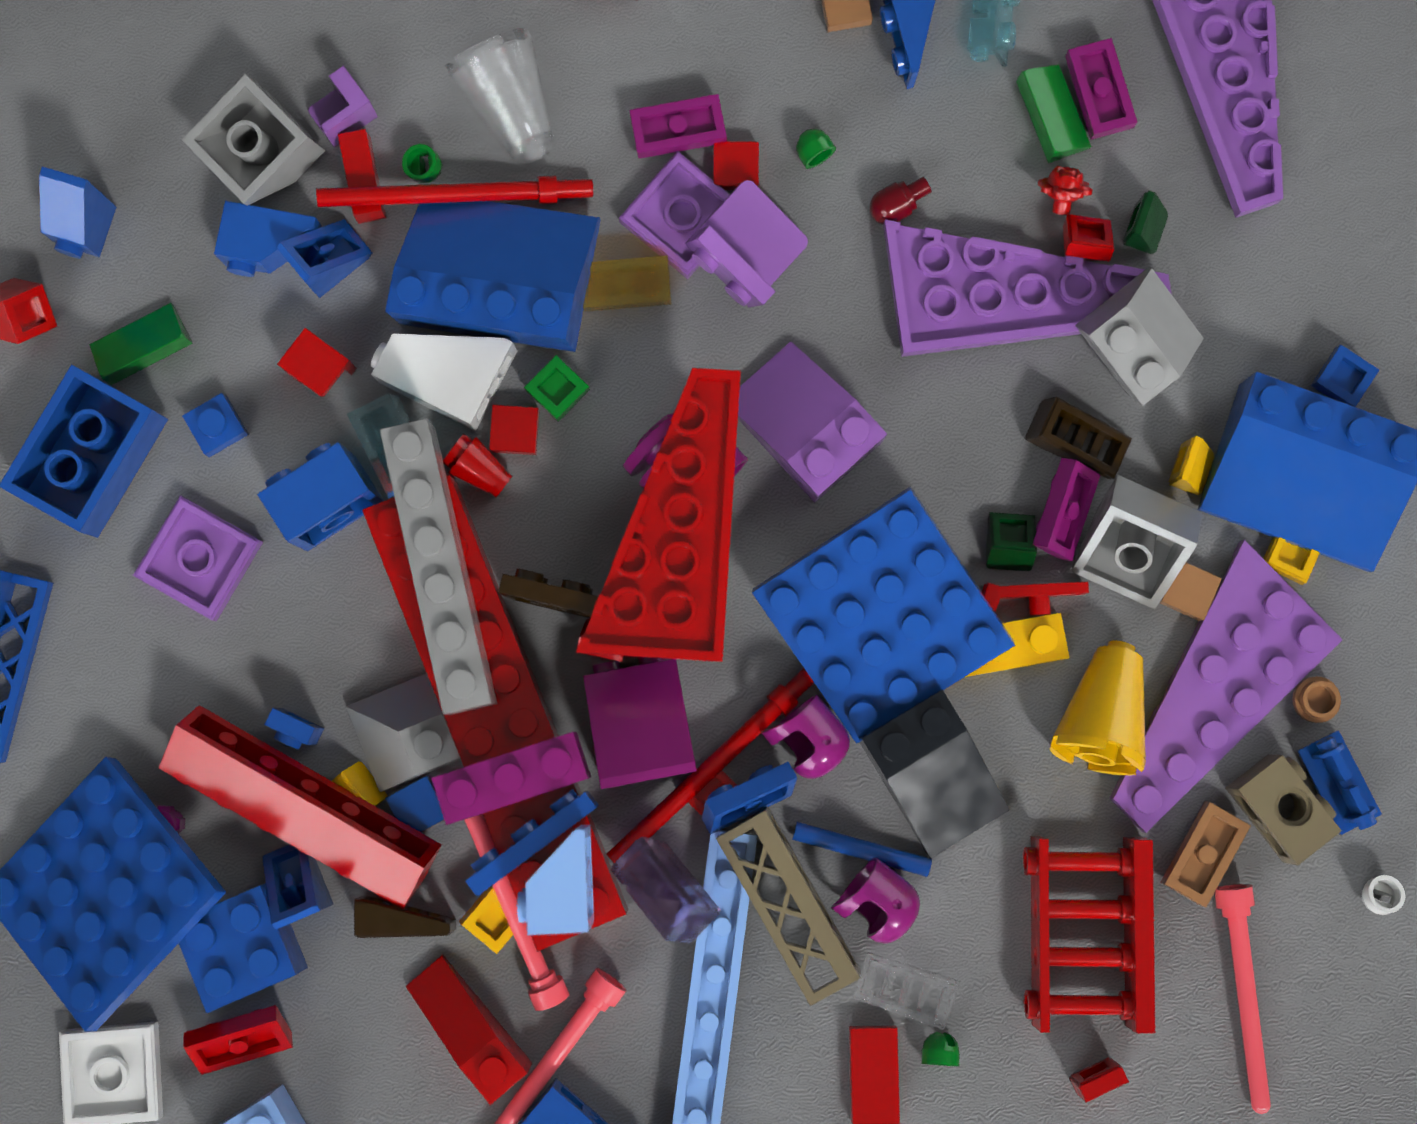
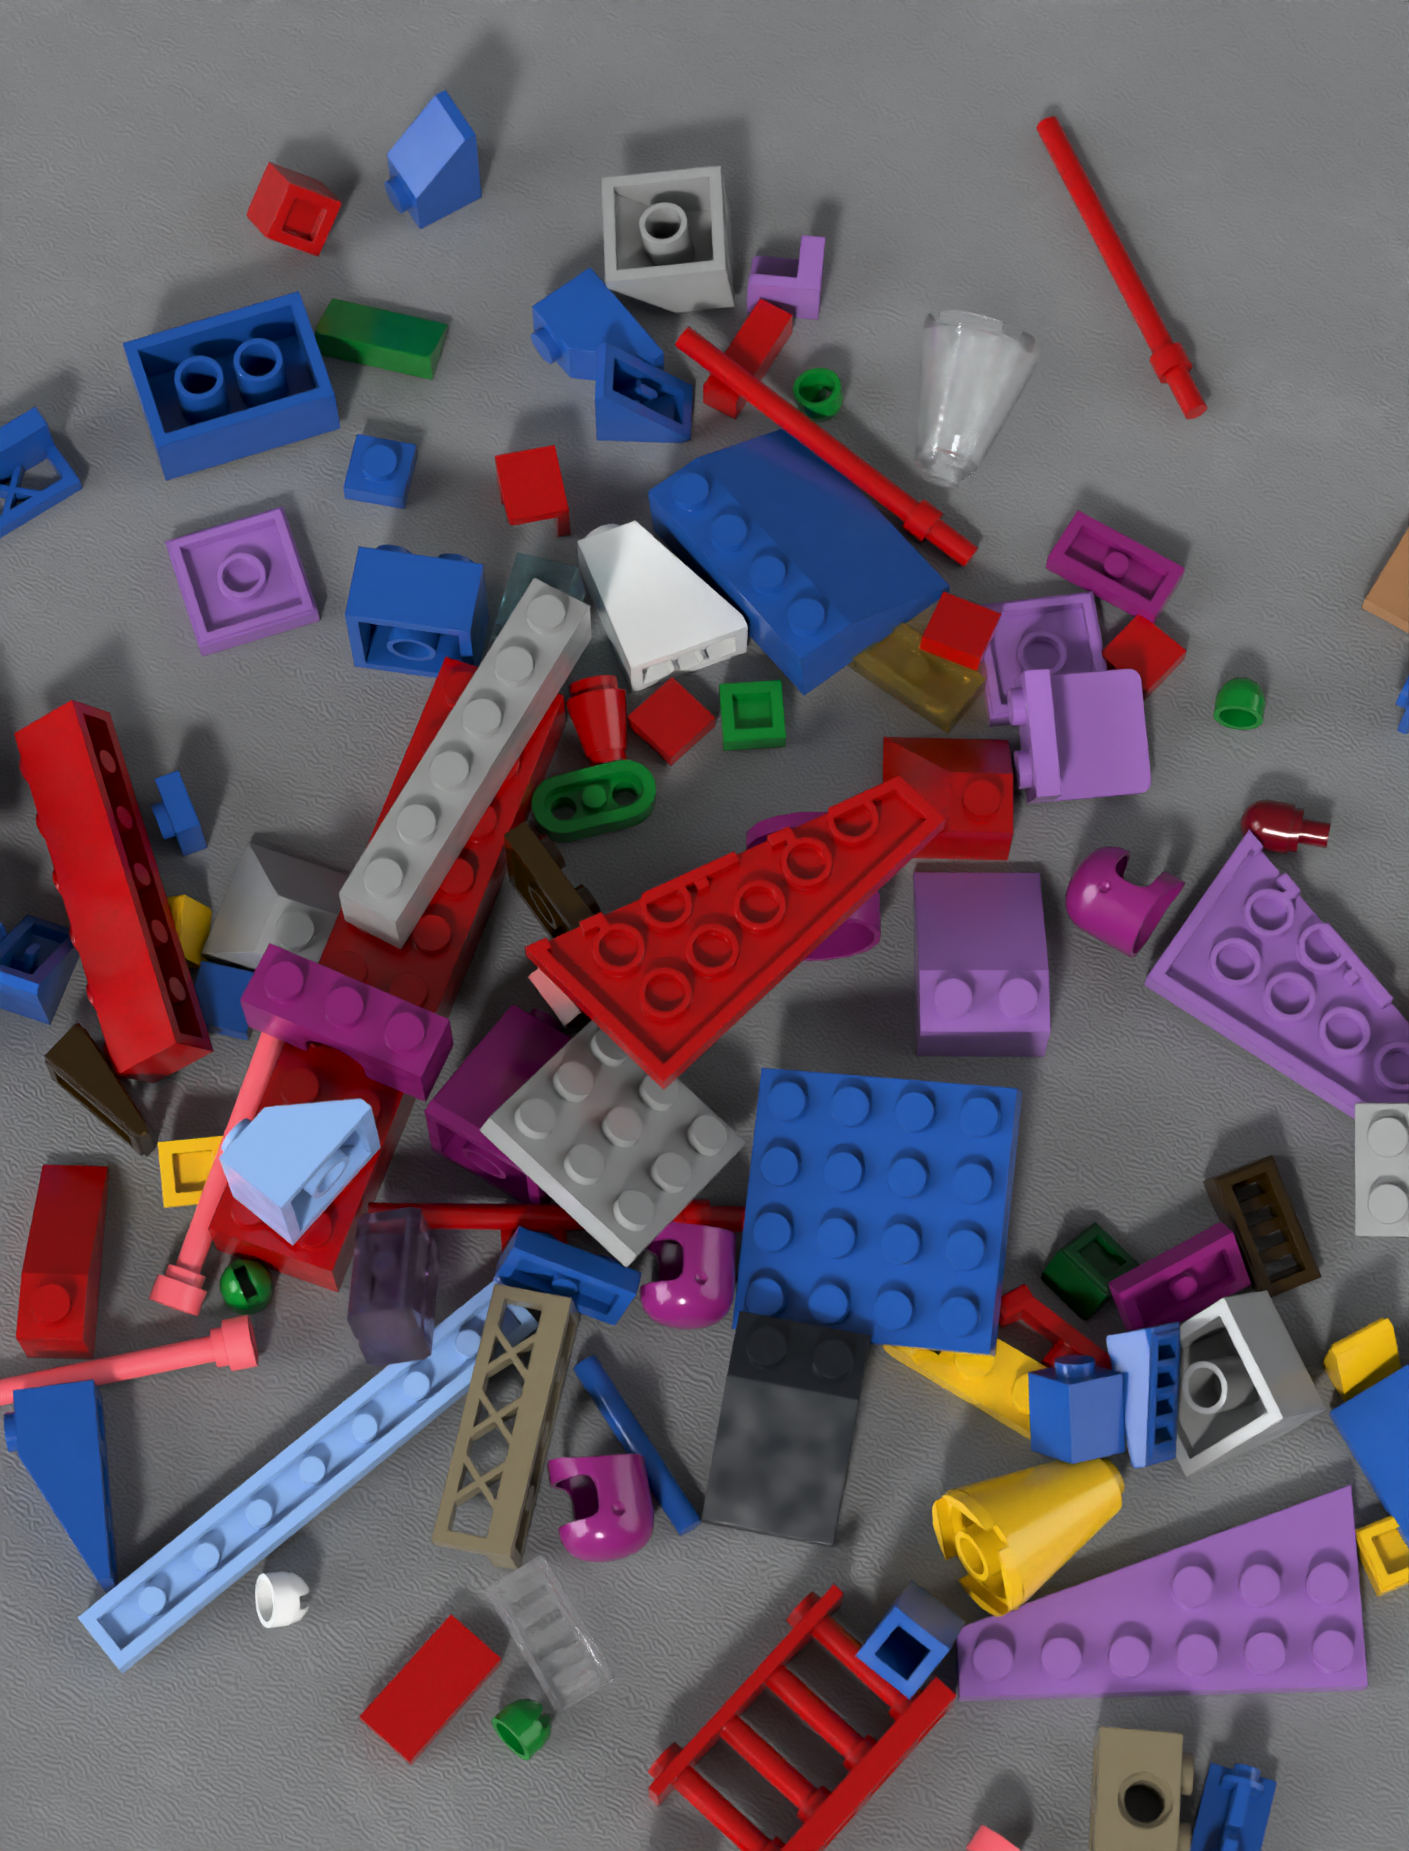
camera: 45 degrees right, 15 degrees down
blue plate [466,789,599,897] -> none
medium nougat tile [1160,563,1222,621] -> none
medium nougat plate [1160,801,1251,908] -> none
medium nougat plate [1292,676,1341,723] -> none
none -> green hinge [219,1258,274,1315]
none -> white hinge [255,1571,310,1628]
none -> light grey plate [479,1020,747,1268]
none -> green plate [532,760,656,843]
none -> blue brick [856,1580,966,1699]
none -> red slope [882,737,1013,861]
none -> red tile [919,592,1001,671]
none -> blue brick [1028,1355,1125,1464]
none -> magenta helmet [1065,846,1185,958]
none -> blue slope [1106,1321,1180,1469]

